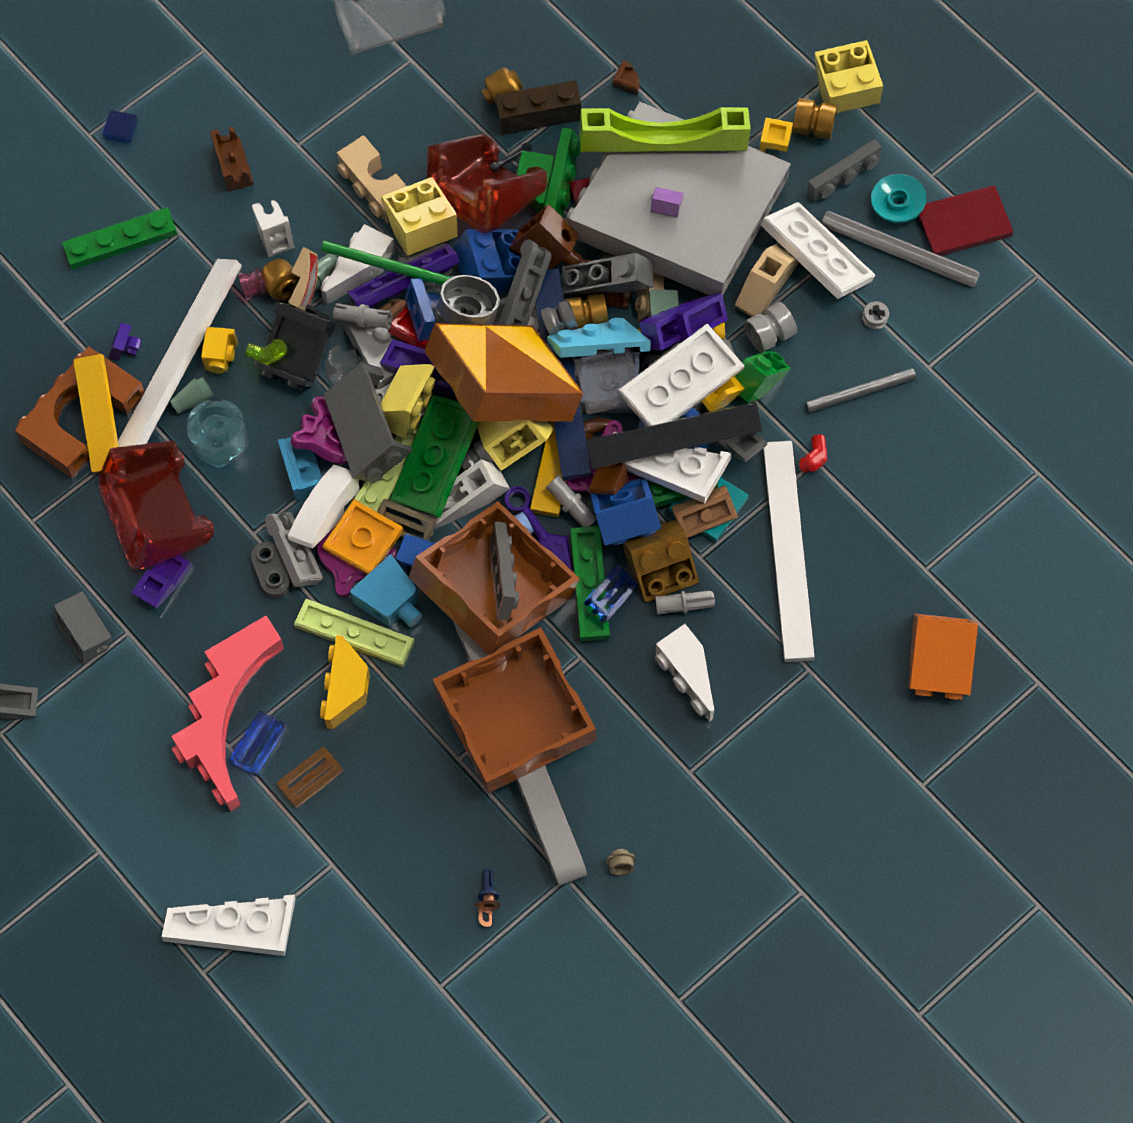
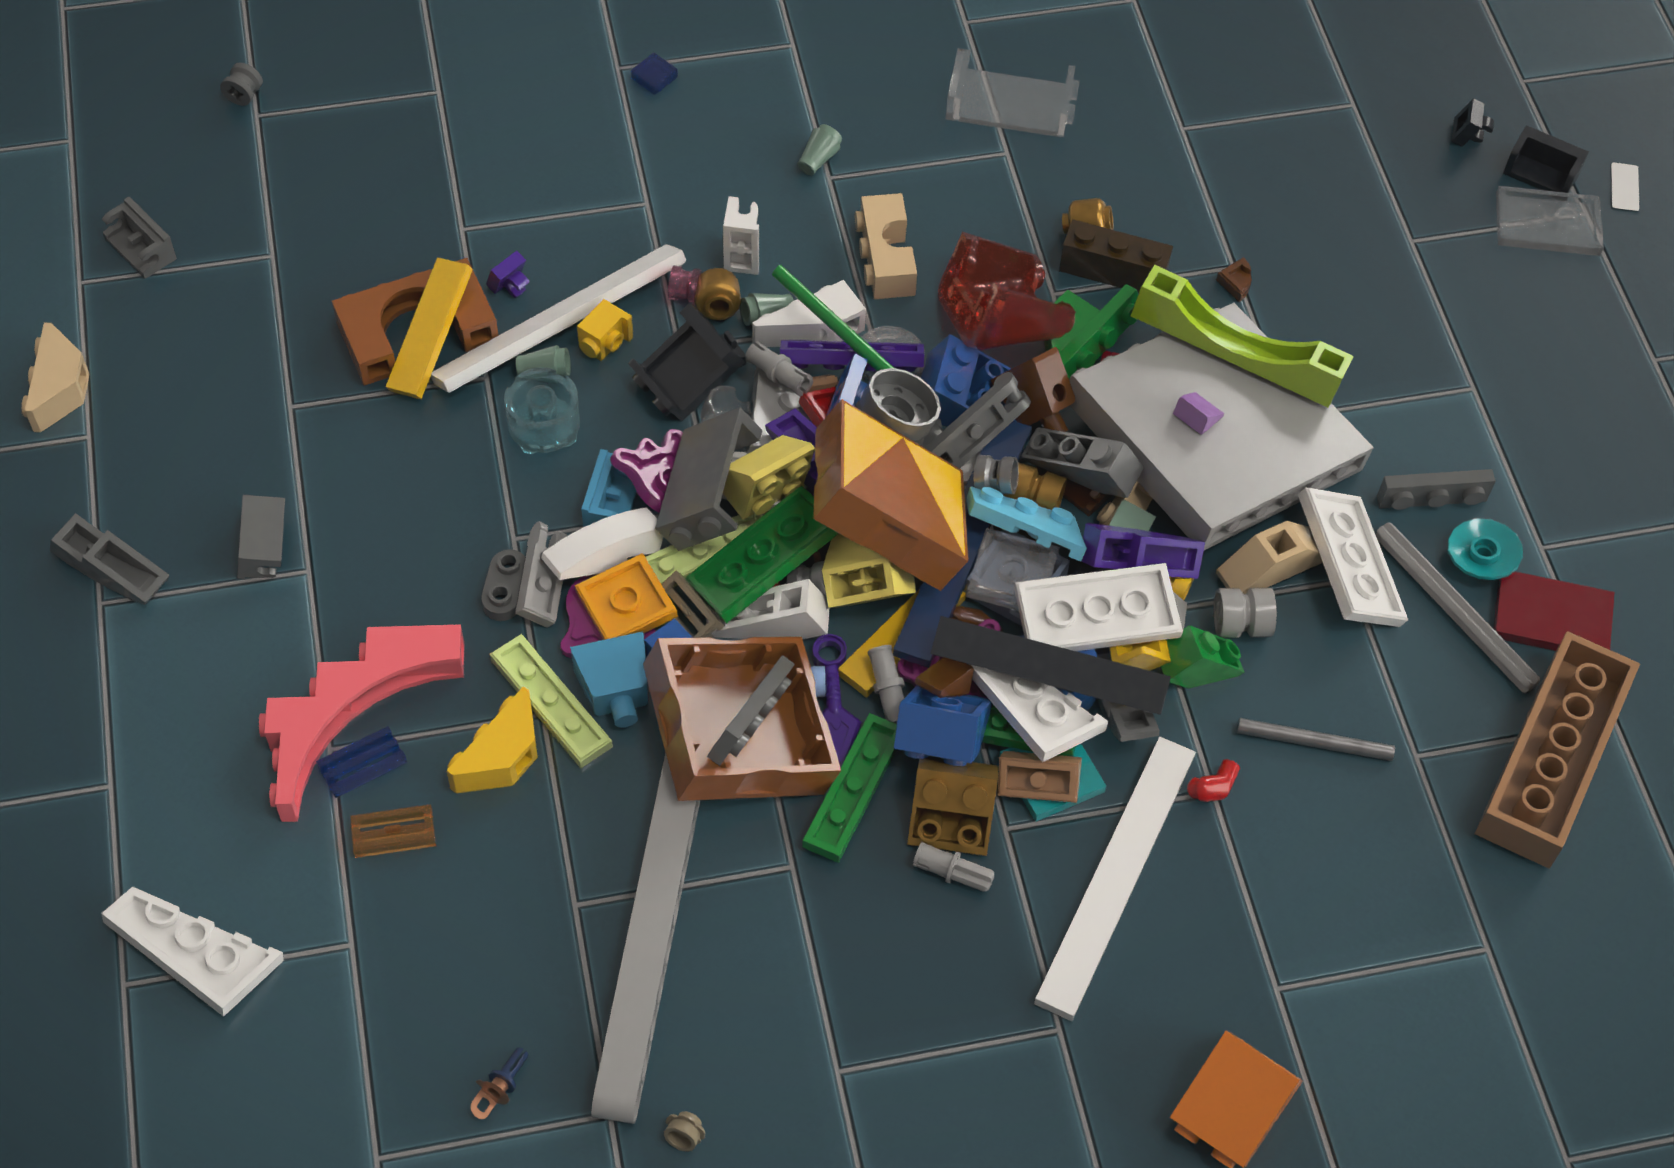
camera: 25 degrees right, 10 degrees down
green plate [62,207,178,270] -> none
clear red windscreen [99,441,214,570] -> none
dark purple slope [131,548,193,609] -> none
reddish brown hinge [210,127,254,192] -> none
clear neon green arm [245,339,287,365] -> none
tan slope [288,247,318,311] -> none
light yellow slope [382,177,458,256] -> none
dark orange tile [433,627,596,793] -> none
black hinge [489,143,532,173] -> none
tile [583,564,638,624] -> none
white slope [655,624,714,722] -> none
yellow panel [759,118,793,153] -> none
pearl gold wheel [792,98,837,140] -> none
light yellow slope [814,40,883,113] -> none
light grey bush [862,301,889,330] -> none
none -> sand green cone [797,124,842,176]
none -> medium nougat brick [1475,631,1640,869]

